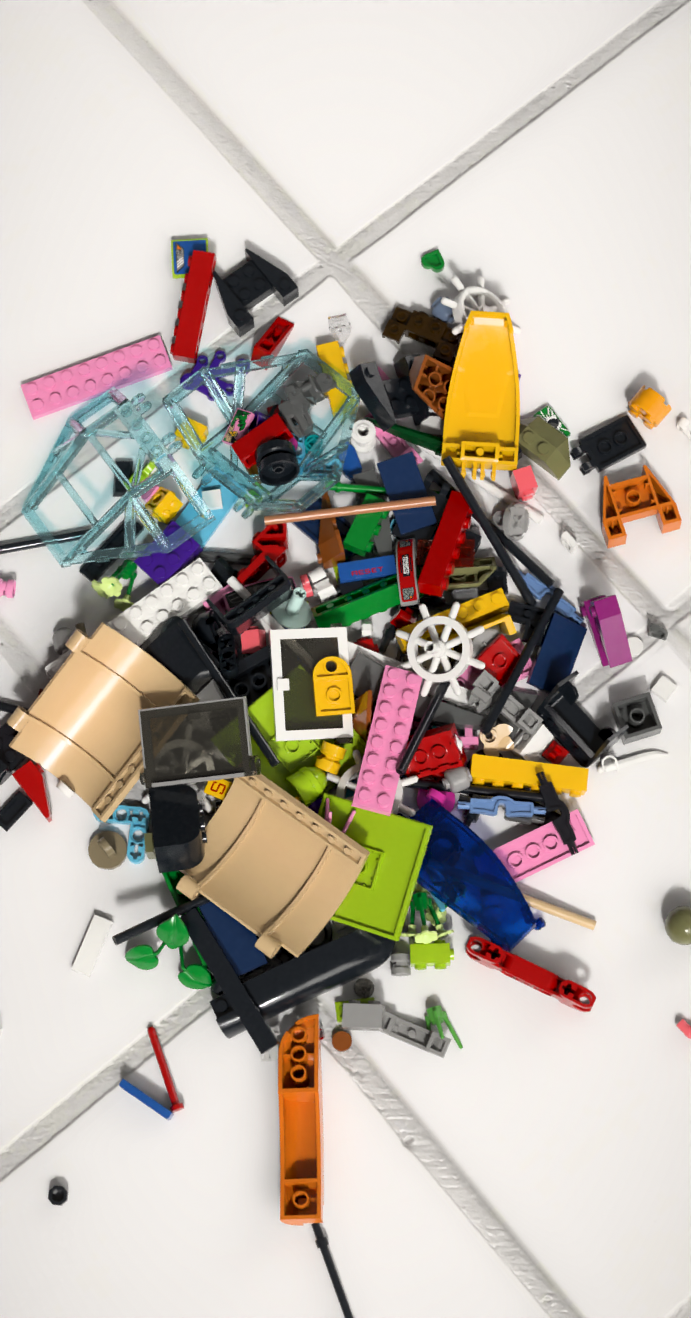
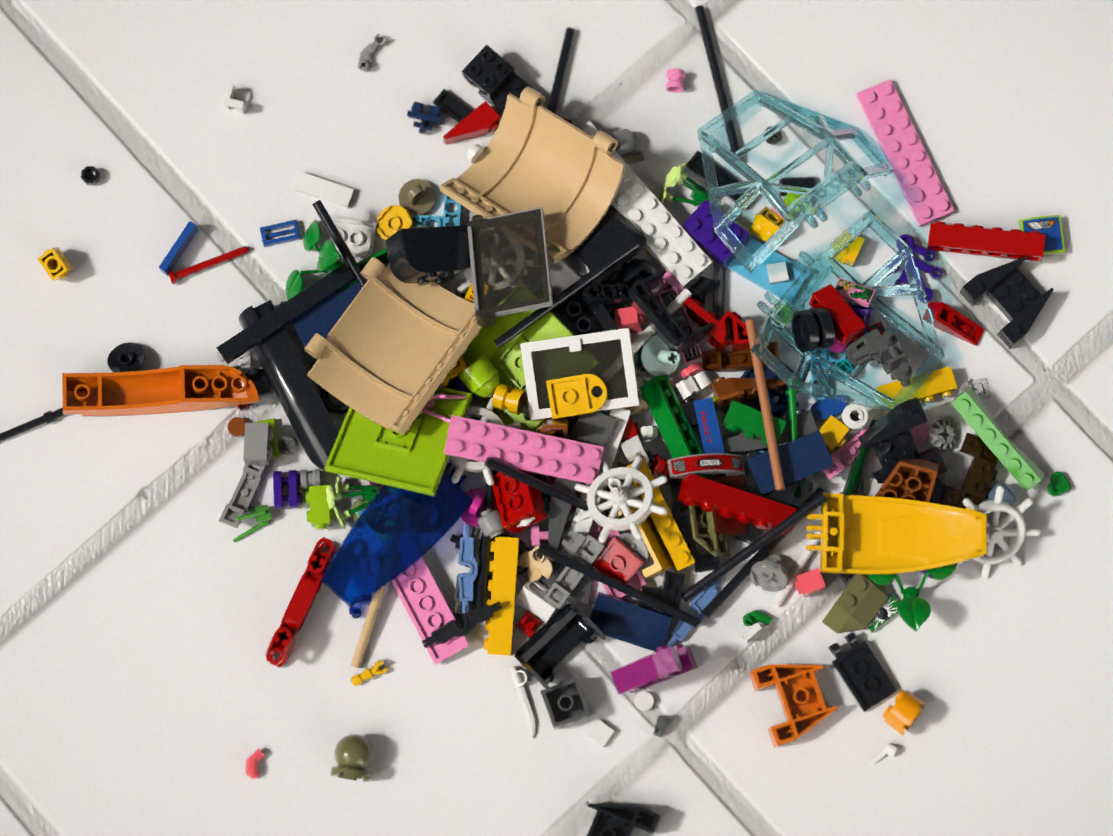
camera: 85 degrees right, 5 degrees up
none -> yellow head [38,247,73,281]
none -> black dish [107,342,145,372]
none -> black tile [245,368,271,397]
none -> blue tile [260,220,301,247]
none -> dark purple brick [273,470,303,509]
none -> white tile [316,217,377,259]
none -> yellow piece [351,660,388,686]
none -> yellow tile [377,205,413,240]
none -> dark blue hips [407,101,443,134]
none -> white panel [620,435,650,462]
none -> reddish brown slope [702,342,779,372]
none -> green arm [743,610,772,626]
none -> dark blue hips [759,387,799,418]
none -> clear smoke tile [763,126,782,145]
none -> yellow head [819,415,849,454]
none -> green plant [868,563,957,631]
none -> light grey gear [929,419,958,450]
none -> bright green arch [951,386,1045,492]

